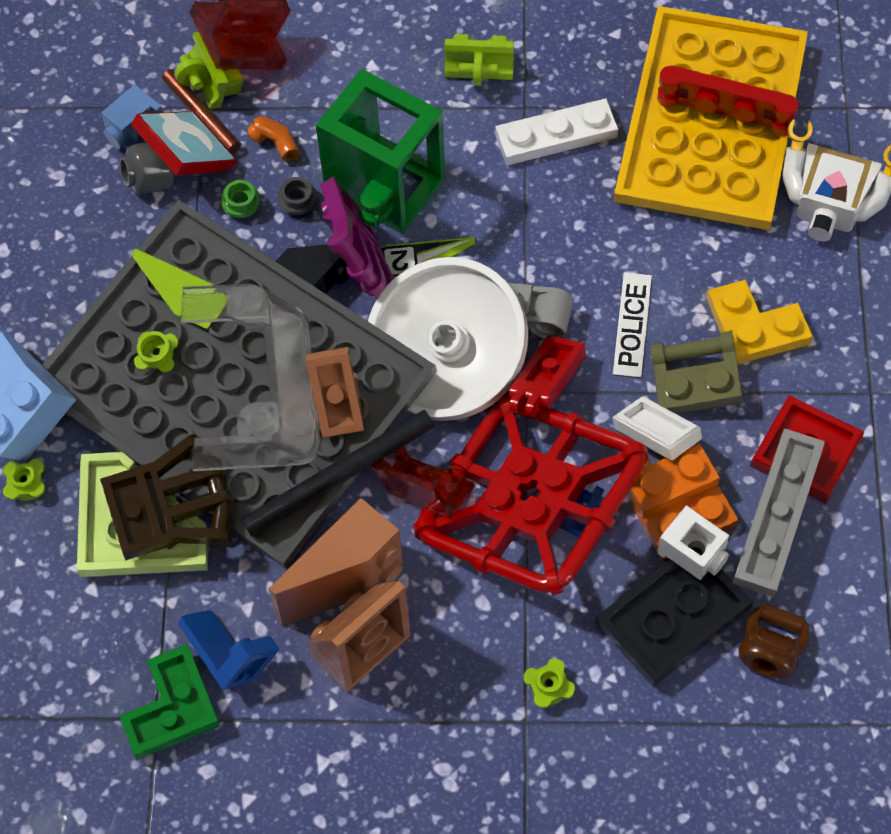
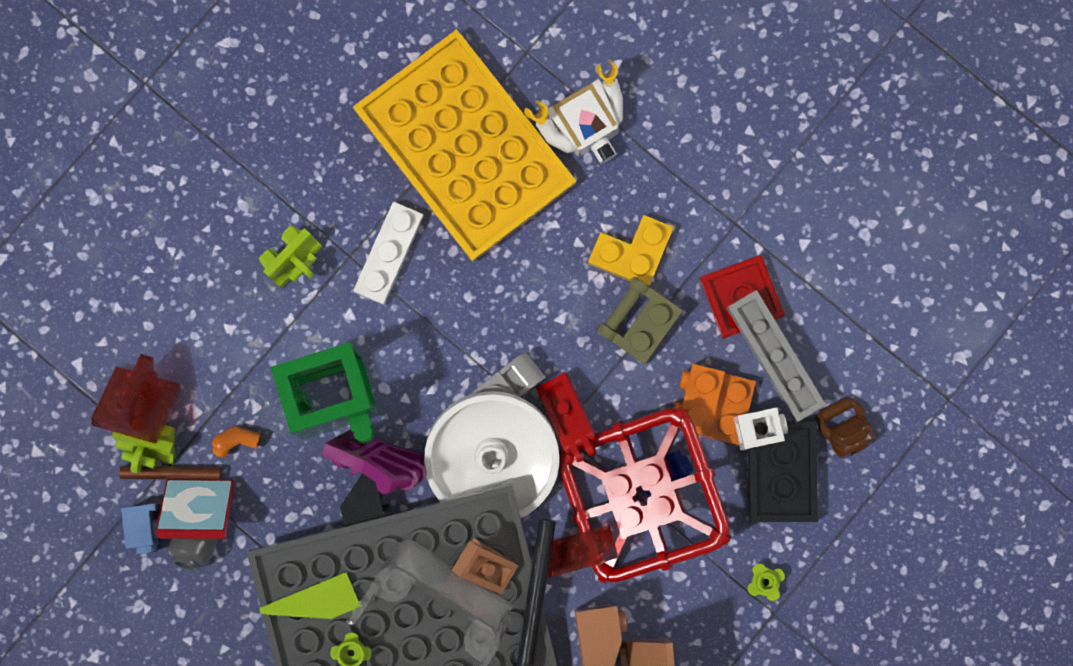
camera: 55 degrees left, 20 degrees up
bright green plate [221,180,261,218] -> none
dark grey plate [278,177,317,215] -> none
sticker [380,237,475,279] -> none
white tile [612,396,702,461] -> none
white sticker [613,272,652,377] -> none
red plate [657,66,799,136] -> none

